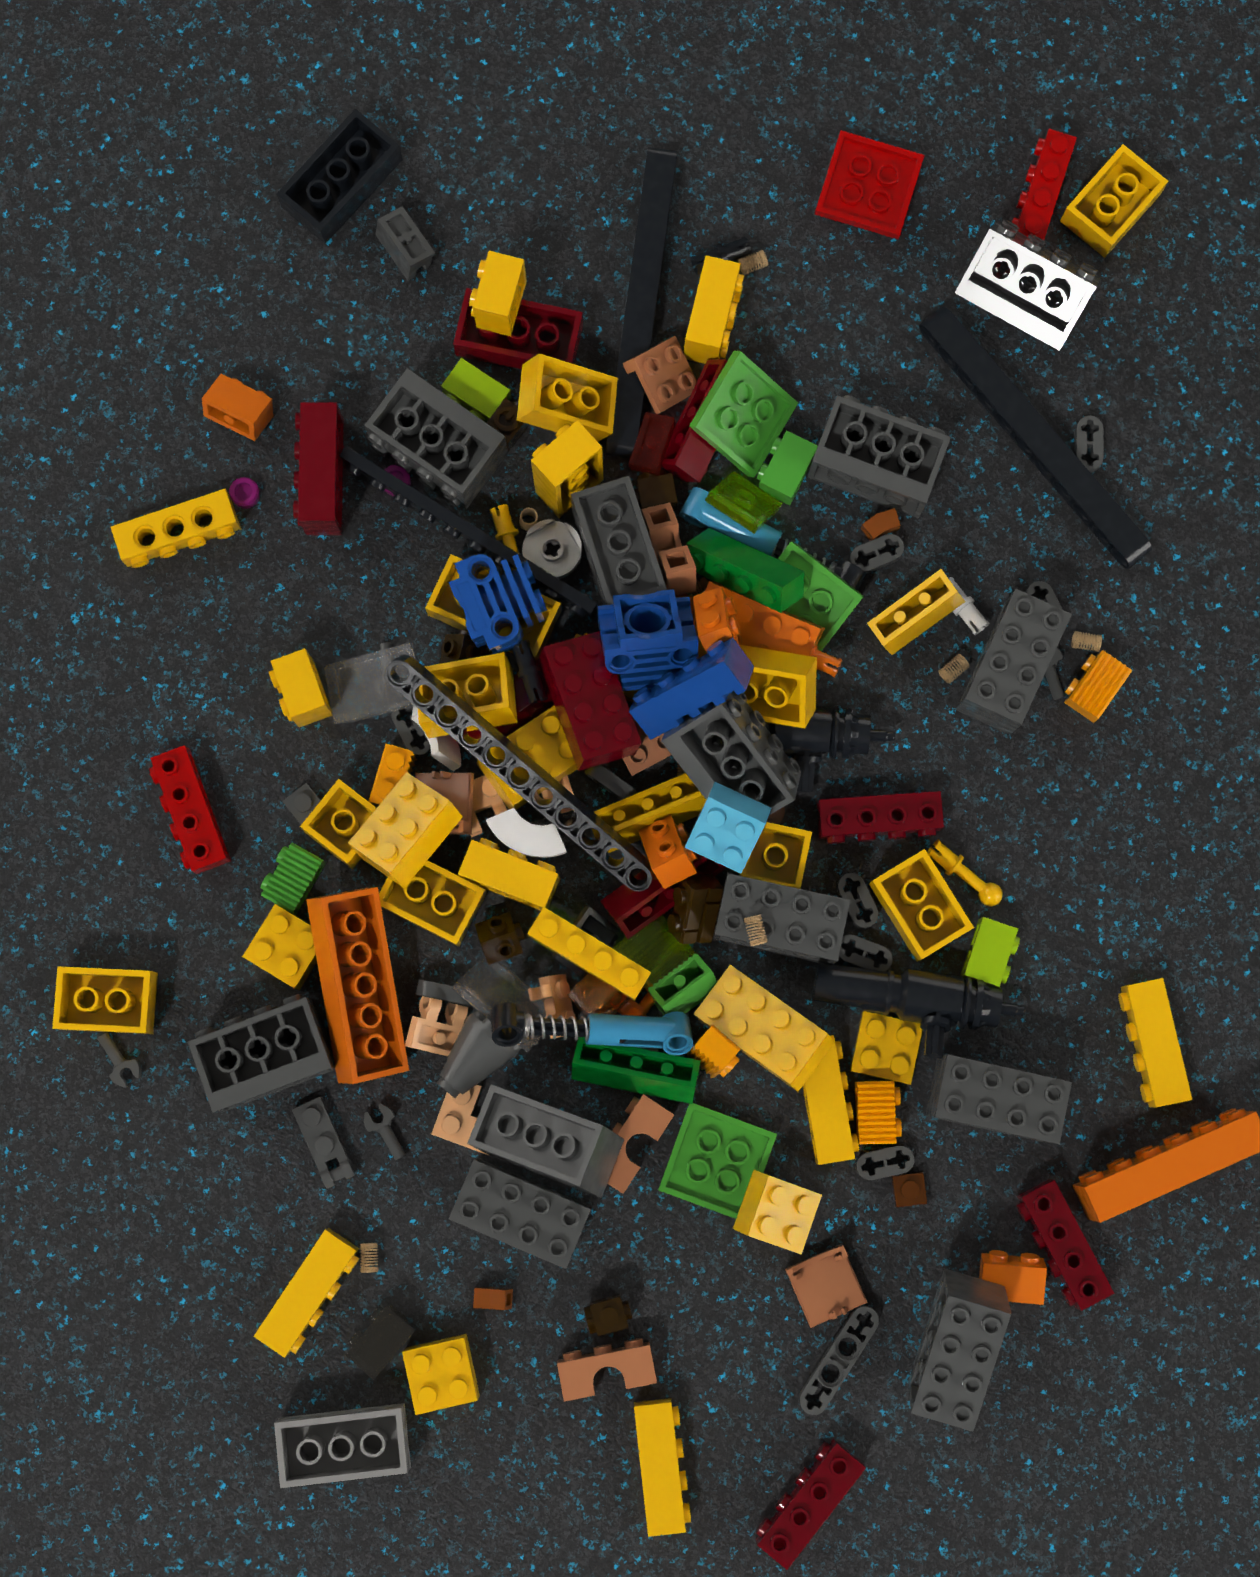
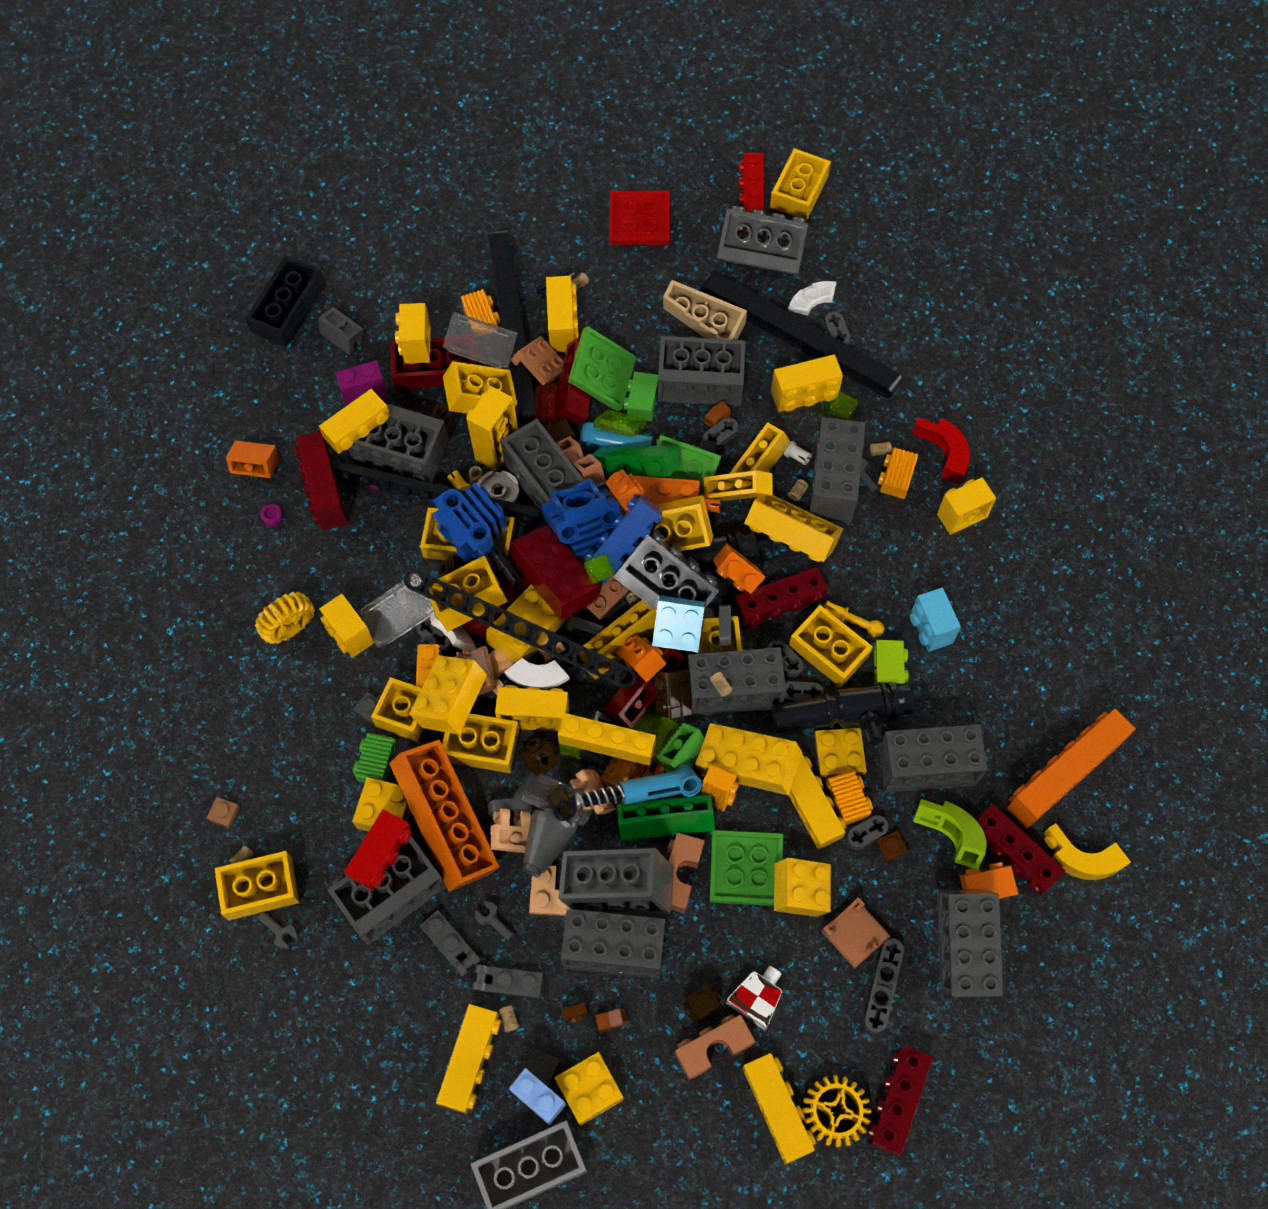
camera: 15 degrees left, 15 degrees down
yellow brick [111,489,241,568] -> none
red brick [149,745,231,874] -> none
lime piece [441,358,512,423] -> none
yellow brick [1118,978,1192,1108] -> none
none -> medium nougat plate [207,797,240,828]
none -> tan piece [229,845,254,864]
none -> yellow gear [255,592,315,644]
none -> yellow brick [319,389,390,454]
none -> magenta brick [335,360,390,406]
none -> red brick [344,809,411,891]
none -> clear piece [443,312,517,368]
none -> light orange brick [461,289,500,339]
none -> dark grey plate [472,965,543,999]
none -> light blue brick [509,1068,566,1125]
none -> reddish brown plate [561,1002,588,1025]
none -> clear neon green plate [584,554,614,584]
none -> tan wedge [663,280,747,340]
none -> yellow brick [704,470,773,501]
none -> orange brick [713,543,765,594]
none -> dark grey beam [719,605,731,646]
none -> torso [726,966,782,1031]
none -> yellow brick [744,495,843,562]
none -> yellow brick [771,354,843,412]
none -> white tile [788,281,836,315]
none -> yellow gear [802,1075,871,1147]
none -> clear neon green plate [829,391,858,420]
none -> medium azure brick [910,588,961,652]
none -> red arch [912,418,970,485]
none -> lime arch [913,799,986,870]
none -> yellow brick [937,477,996,535]
none -> yellow arch [1043,823,1131,880]

